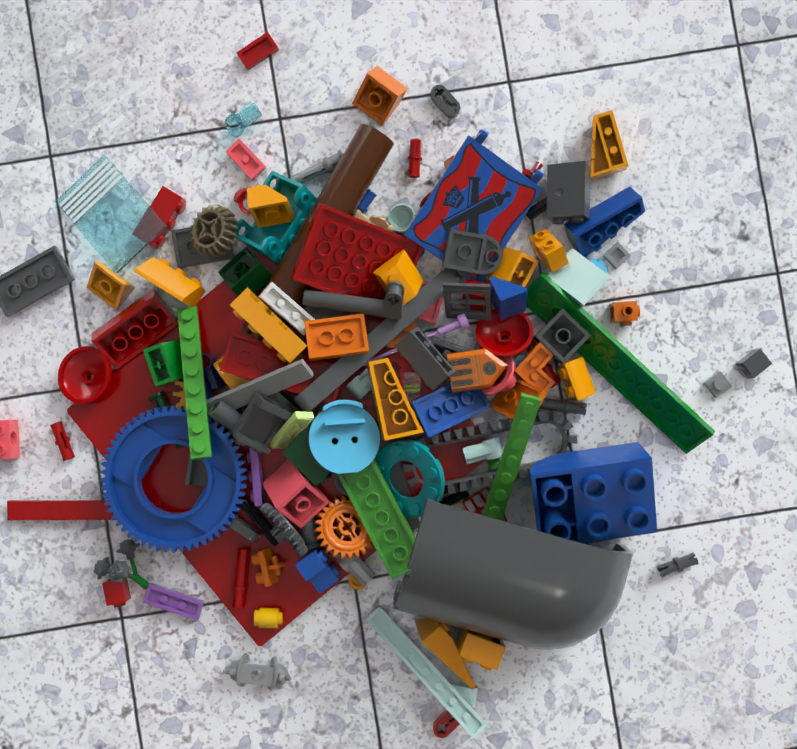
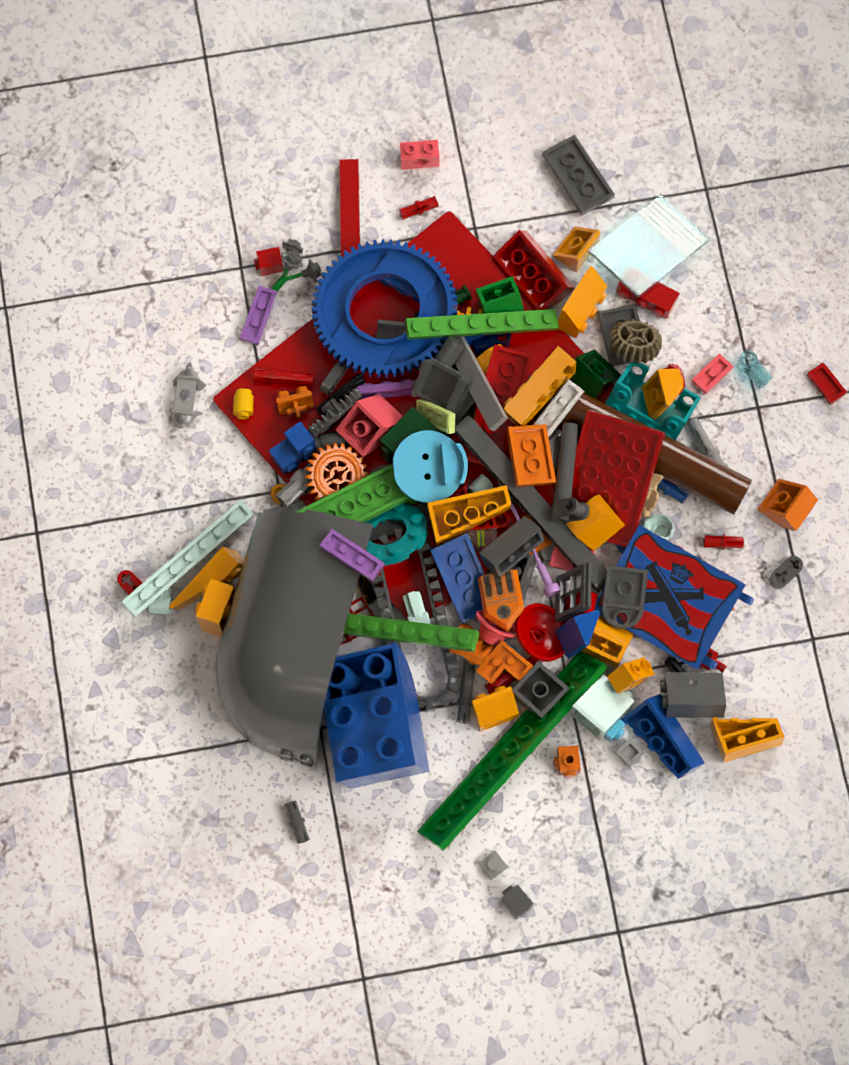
camera: 90 degrees right, 15 degrees down
red dish [58,346,112,404] -> none
none -> medium lavender plate [320,529,384,582]

